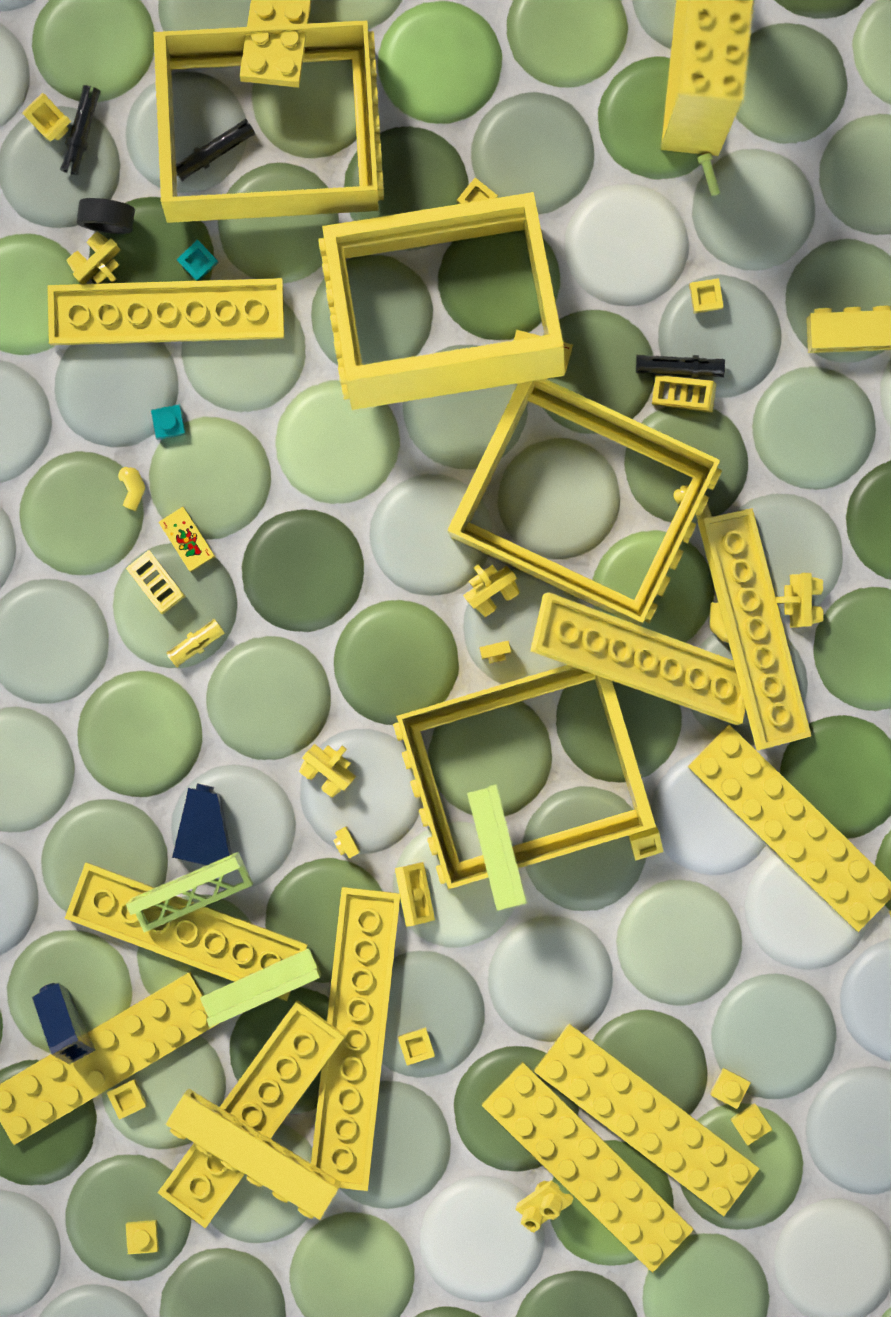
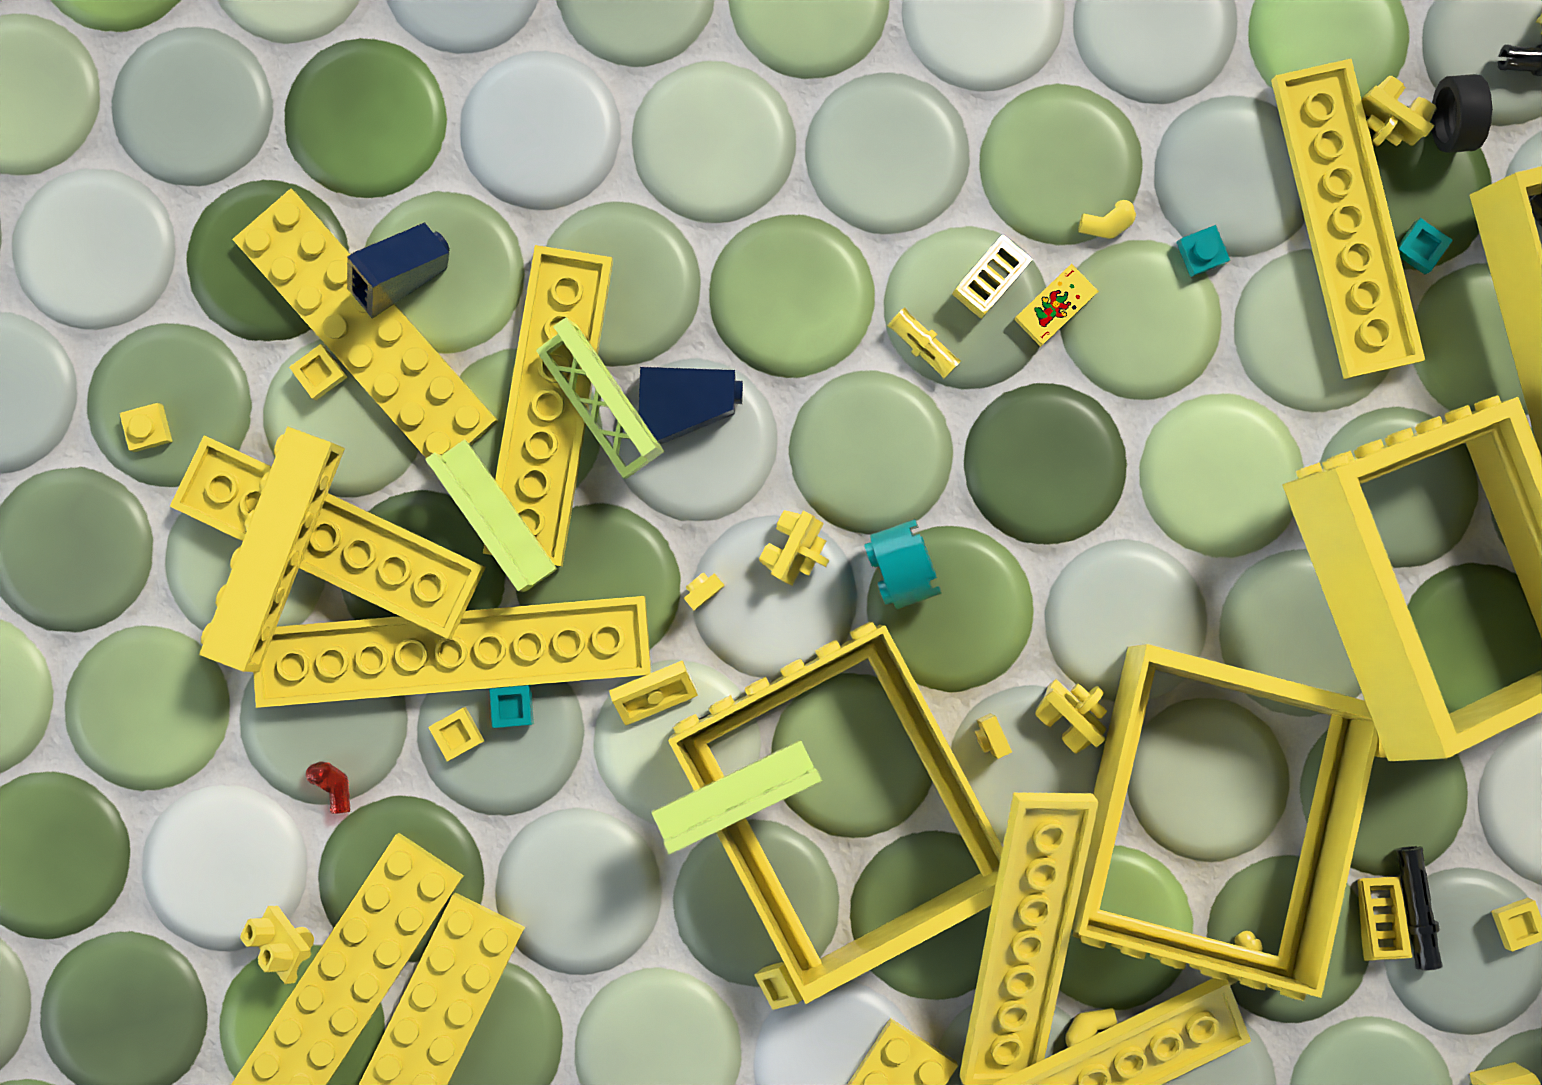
camera: 75 degrees right, 0 degrees up
none -> clear red arm [306,761,351,814]
none -> teal plate [489,685,534,728]
none -> teal brick [864,519,942,609]

